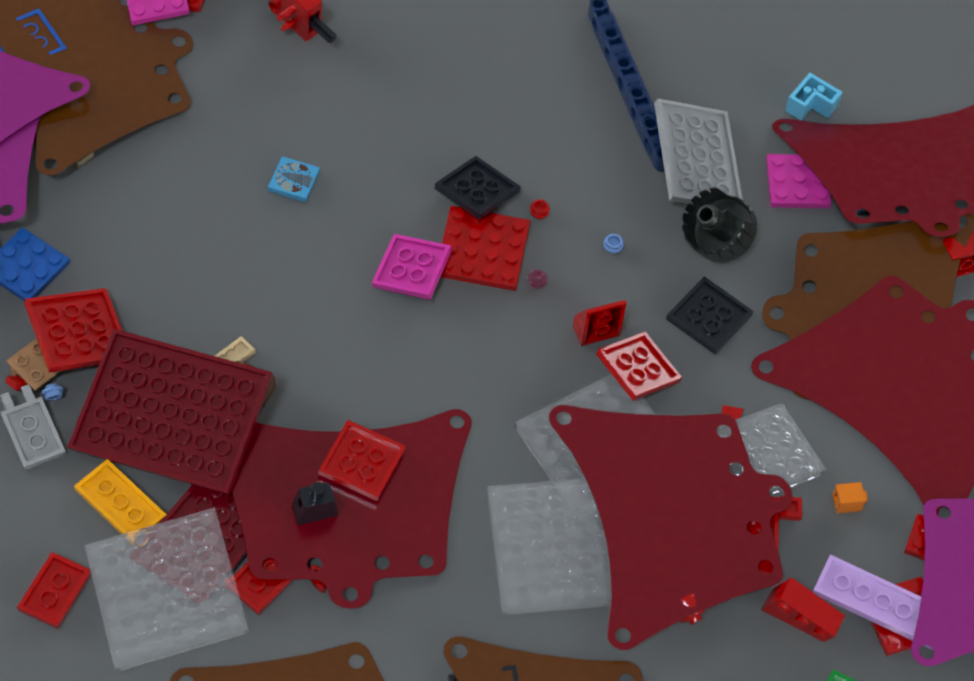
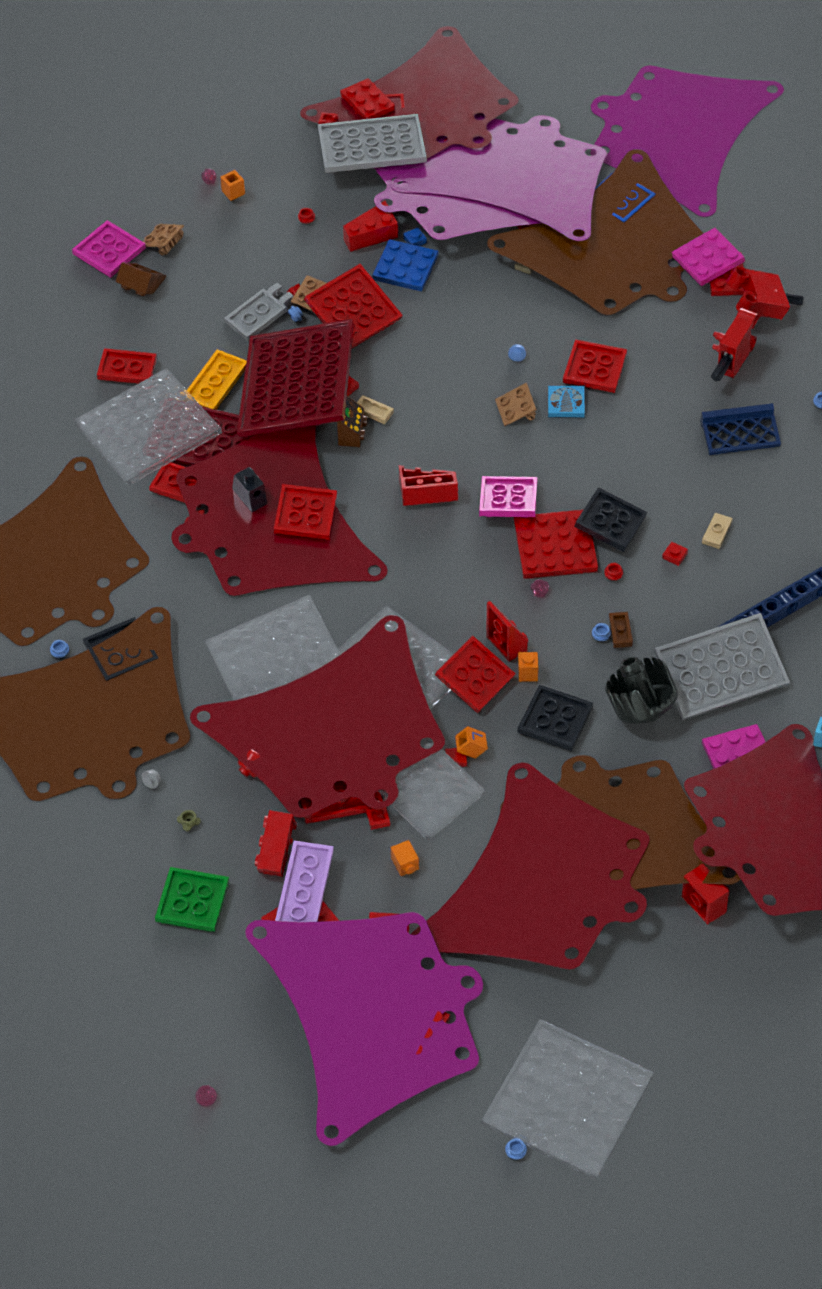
camera: 80 degrees right, 5 degrees down
none -> red wedge [398,465,458,506]
none -> orange brick [455,726,488,759]
none -> medium nougat hinge [495,383,537,426]
none -> medium blue plate [508,344,526,362]
none -> orange brick [518,652,538,682]
none -> red plate [563,339,627,393]
none -> reddish brown plate [609,611,633,648]
none -> red plate [662,542,688,566]
none -> dark blue fence [700,403,781,455]
none -> tan plate [702,513,733,549]

